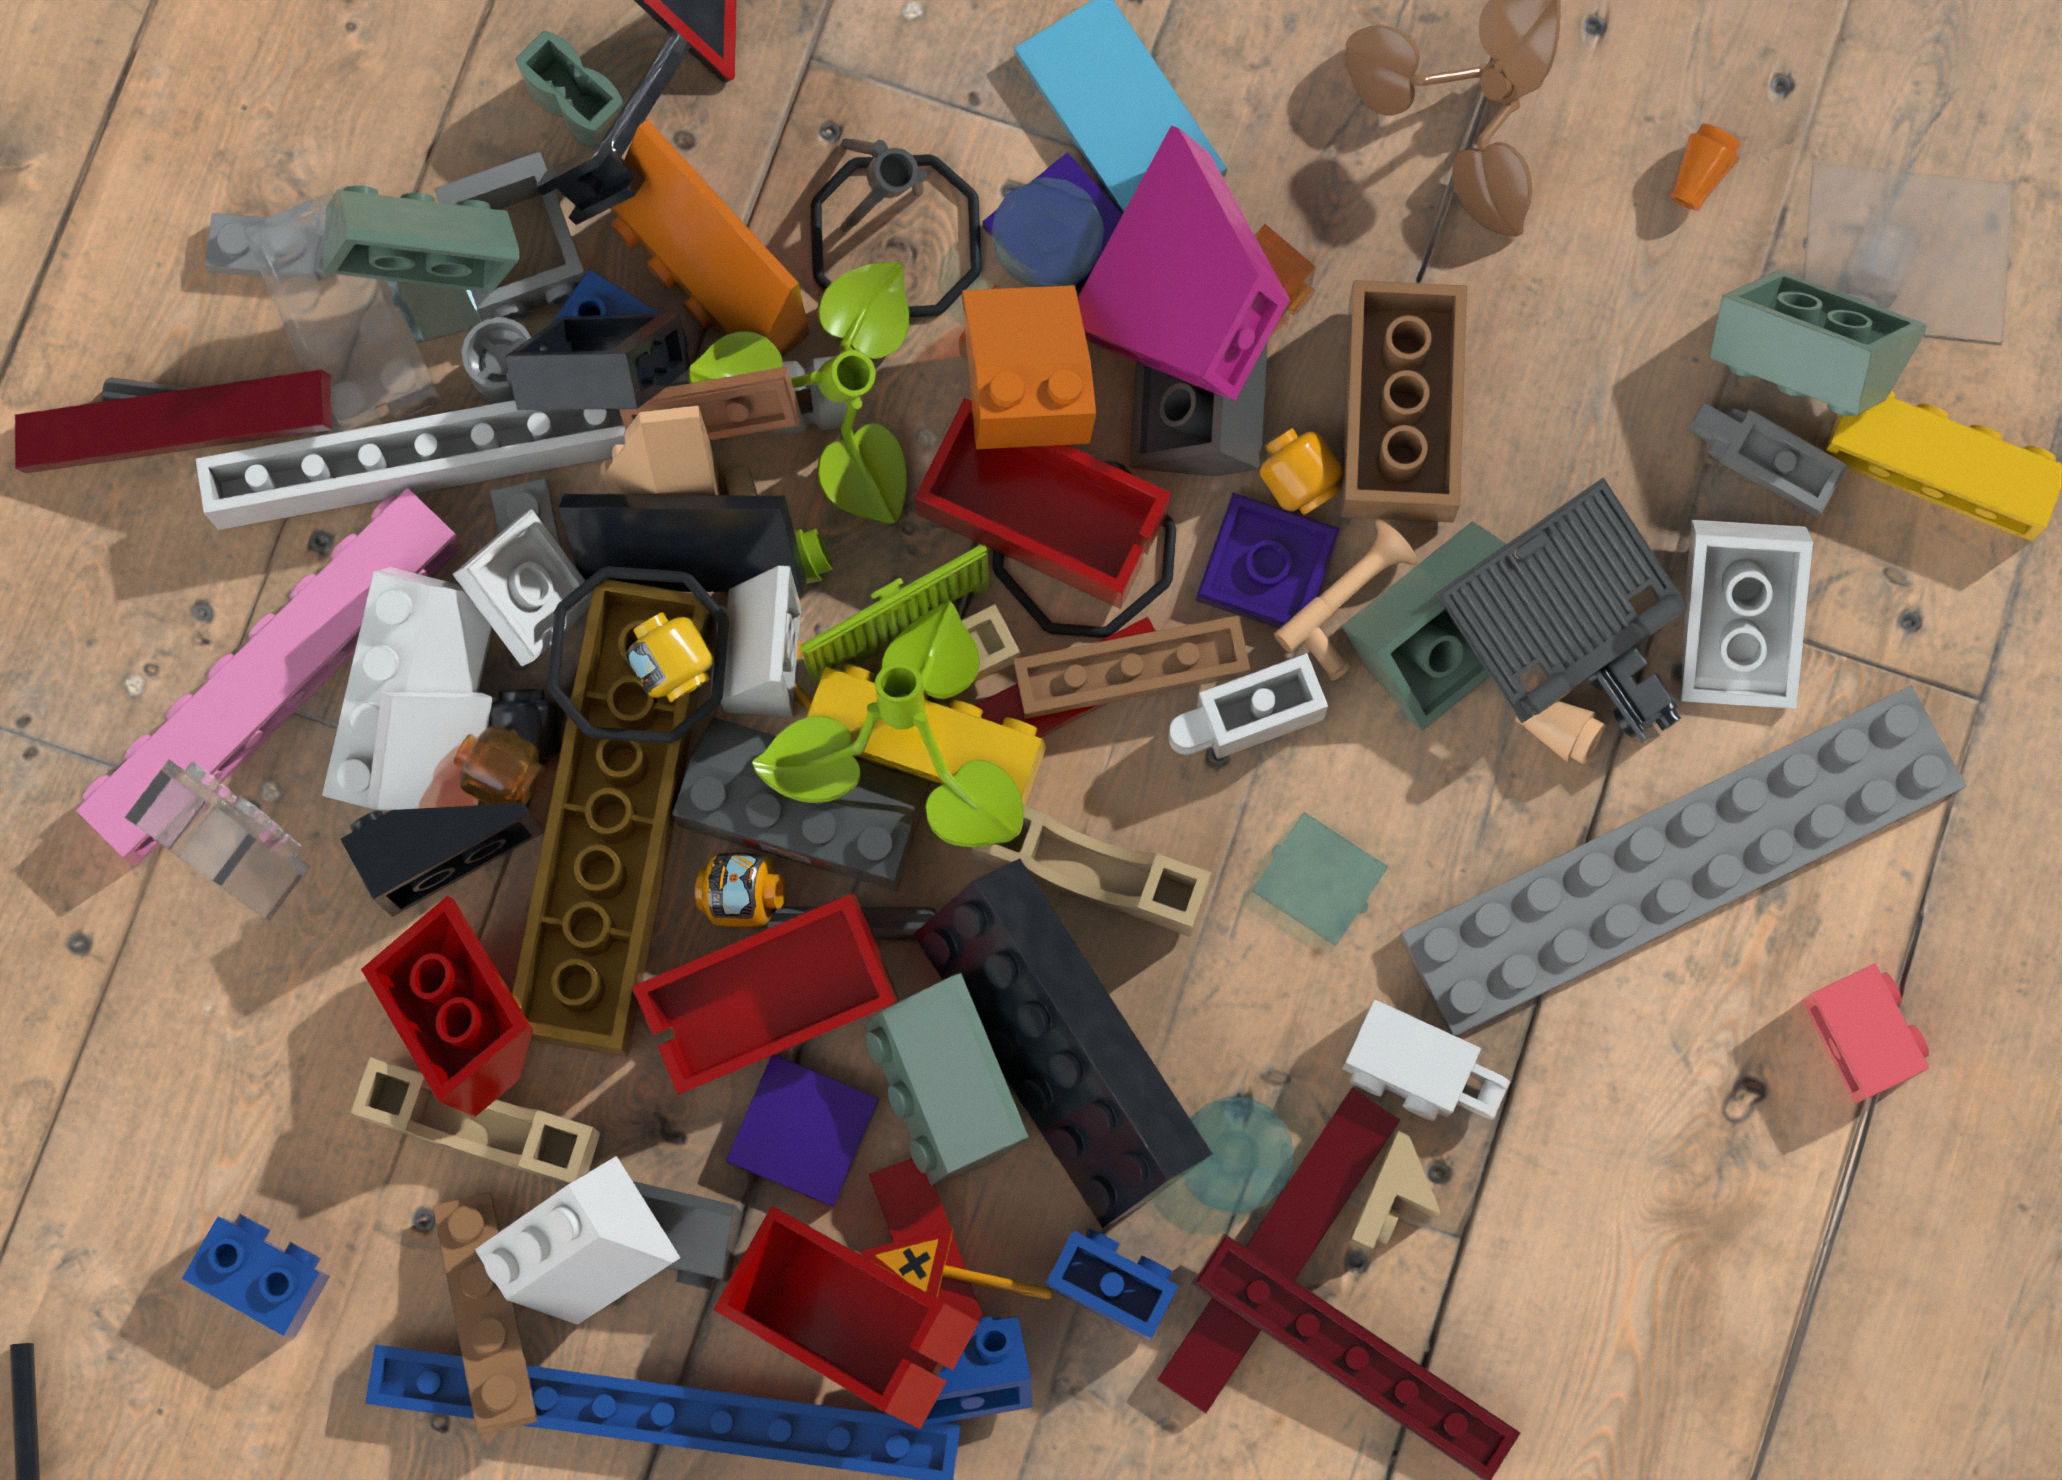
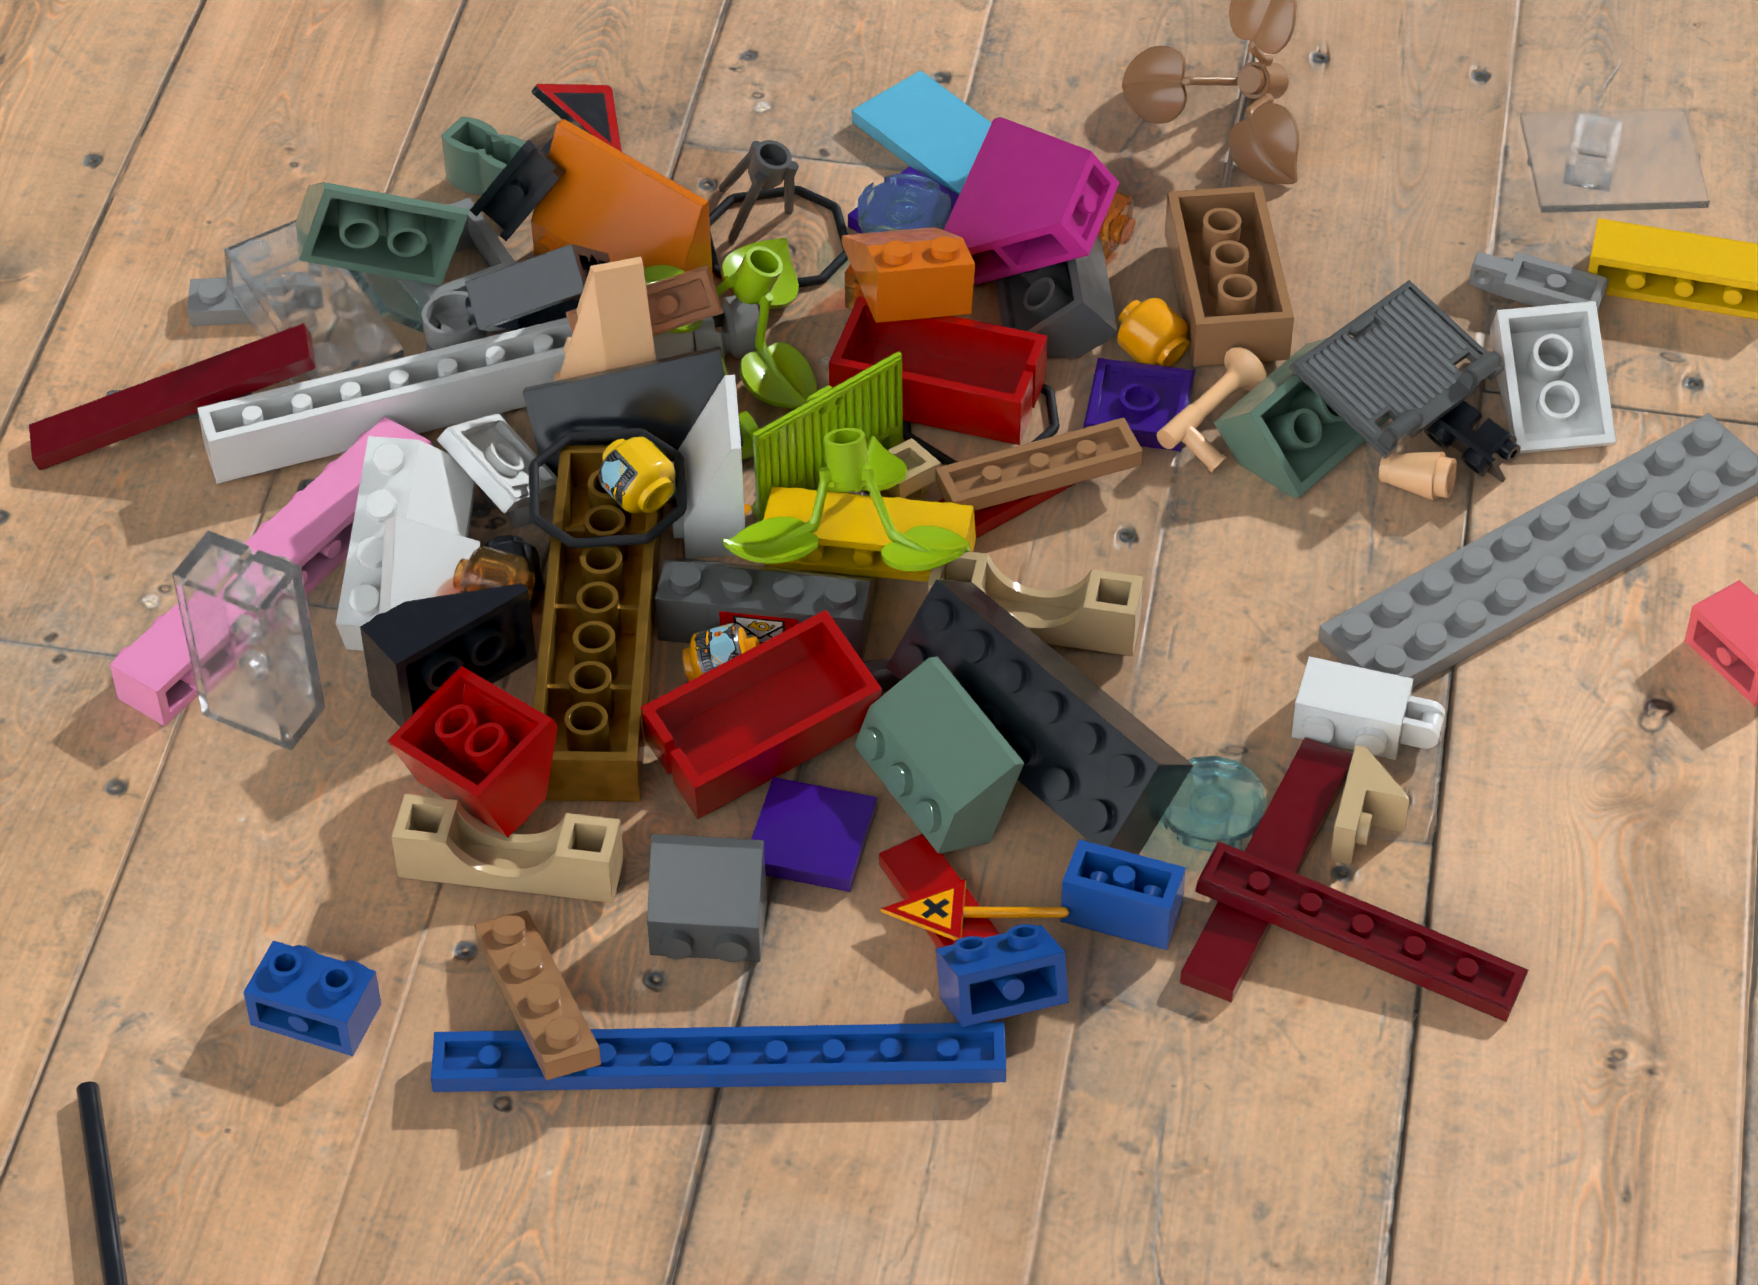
camera: 10 degrees left, 30 degrees down
white slope [475,1156,680,1325] -> none
red piece [713,1206,979,1429] -> none
white brick [1168,653,1328,759] -> none
clear light blue piece [1252,812,1388,946] -> none
orange cone [1669,123,1741,211] -> none
sand green slope [1710,270,1927,416] -> none

